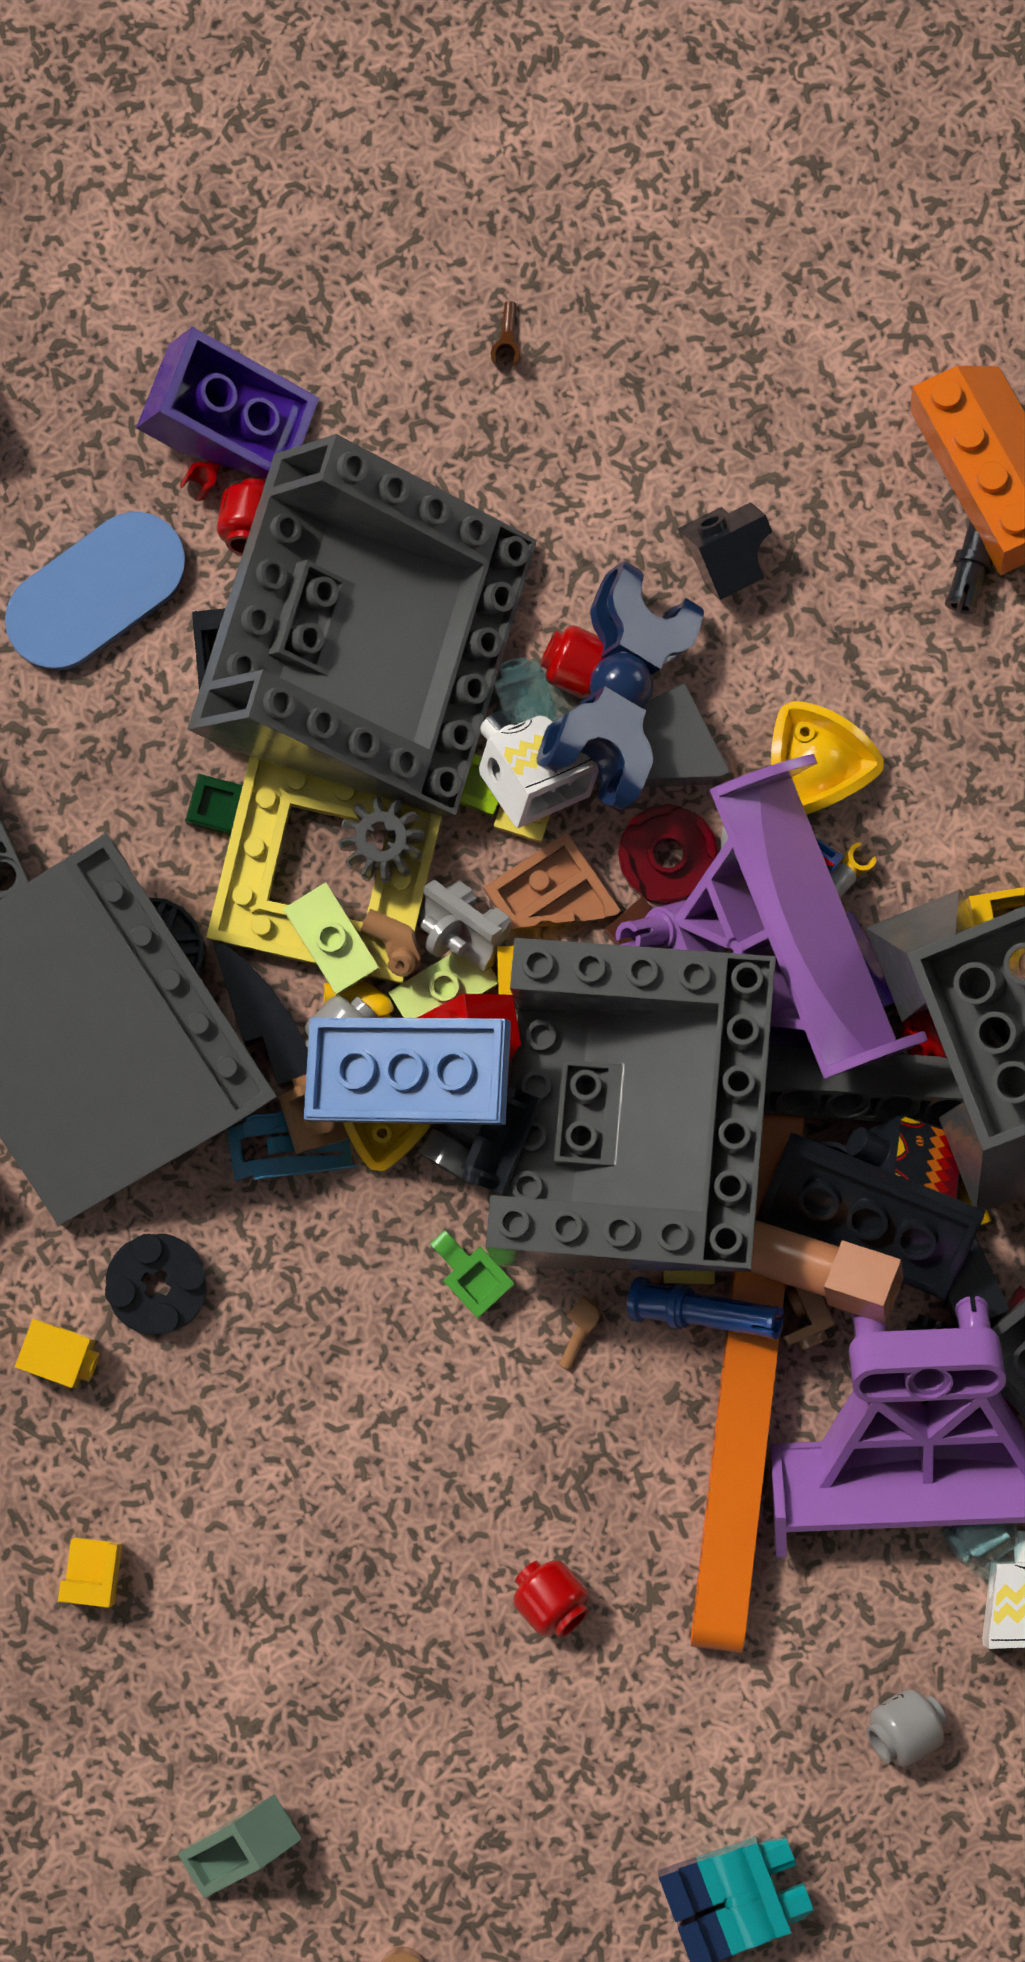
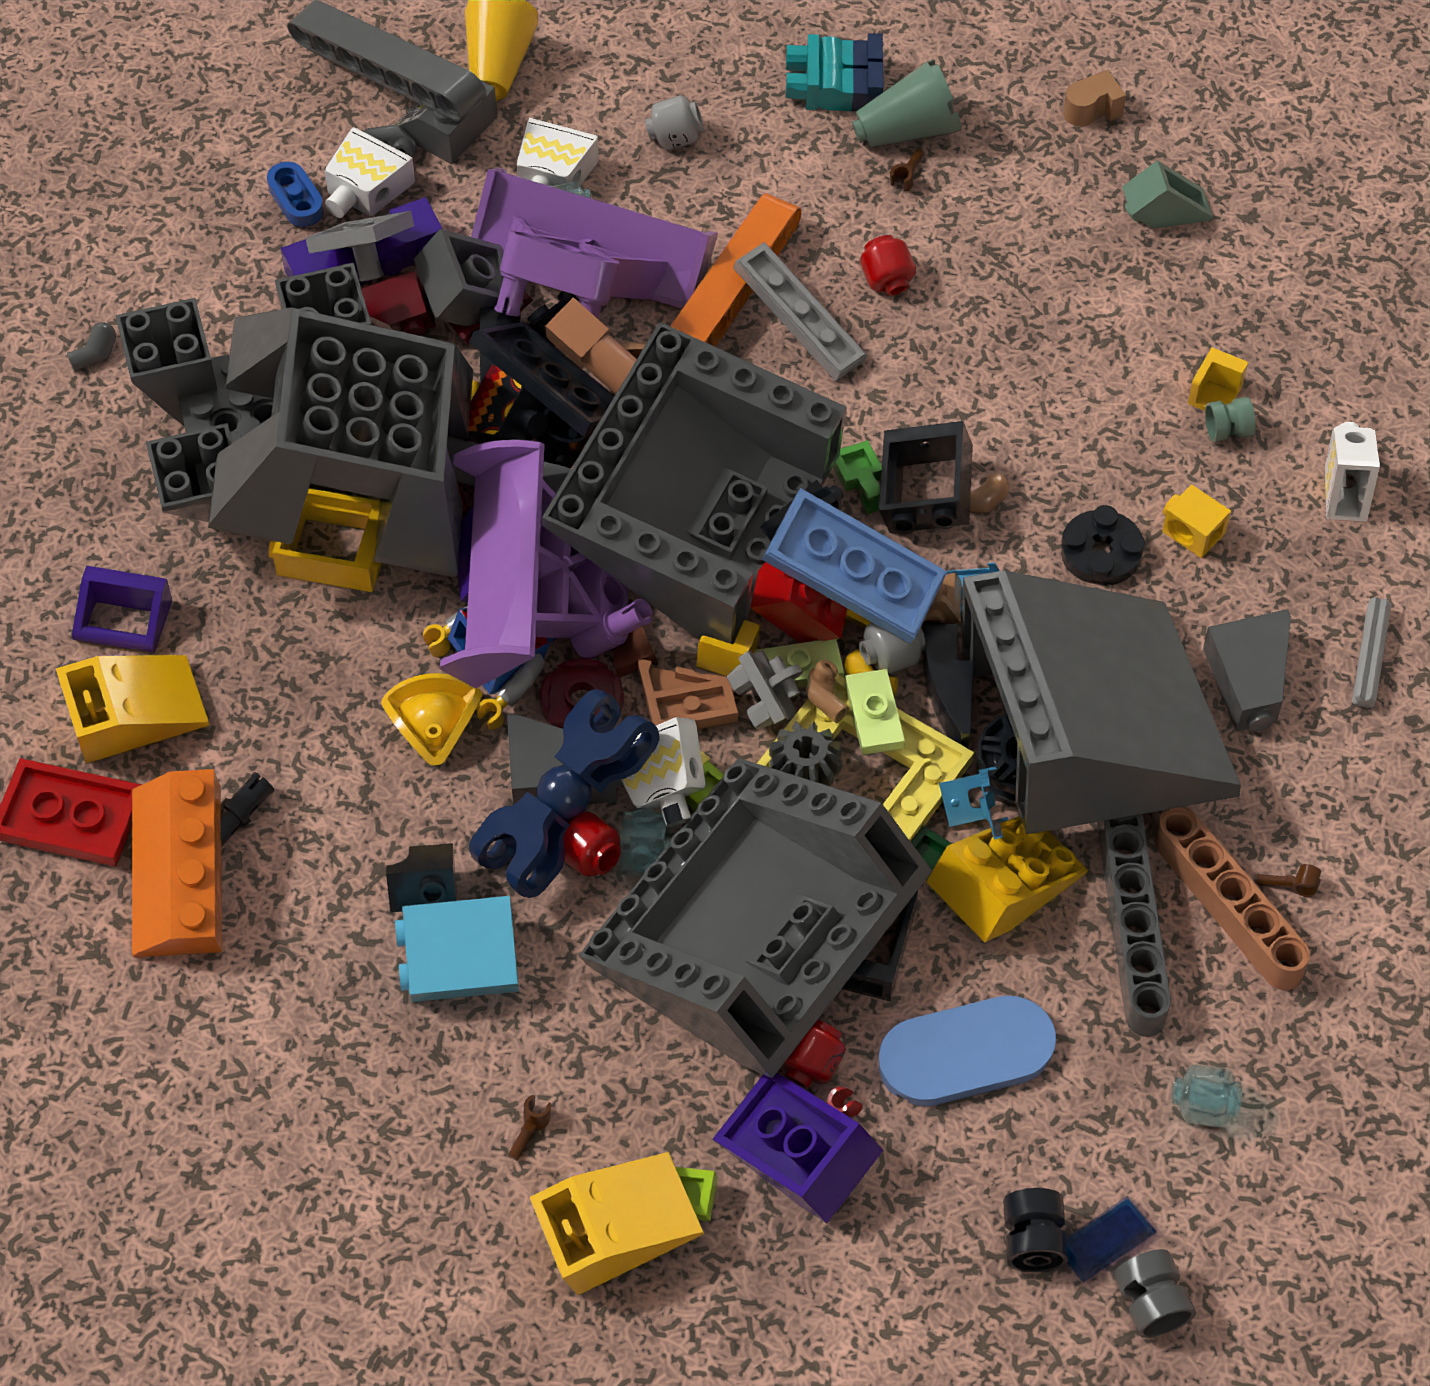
camera: 160 degrees left, 25 degrees down
none -> medium azure brick [395,896,519,1002]
none -> yellow slope [530,1152,704,1296]
none -> lime plate [676,1167,718,1221]
none -> light grey tile [733,242,867,381]
none -> sand green cone [852,59,962,147]
none -> black window [879,421,973,534]
none -> reddish brown hand [890,149,924,191]
none -> yellow slope [926,816,1088,943]
none -> dark azure piece [939,766,1008,839]
none -> medium nougat arm [953,473,1009,513]
none -> sand green wheel [1205,397,1256,442]

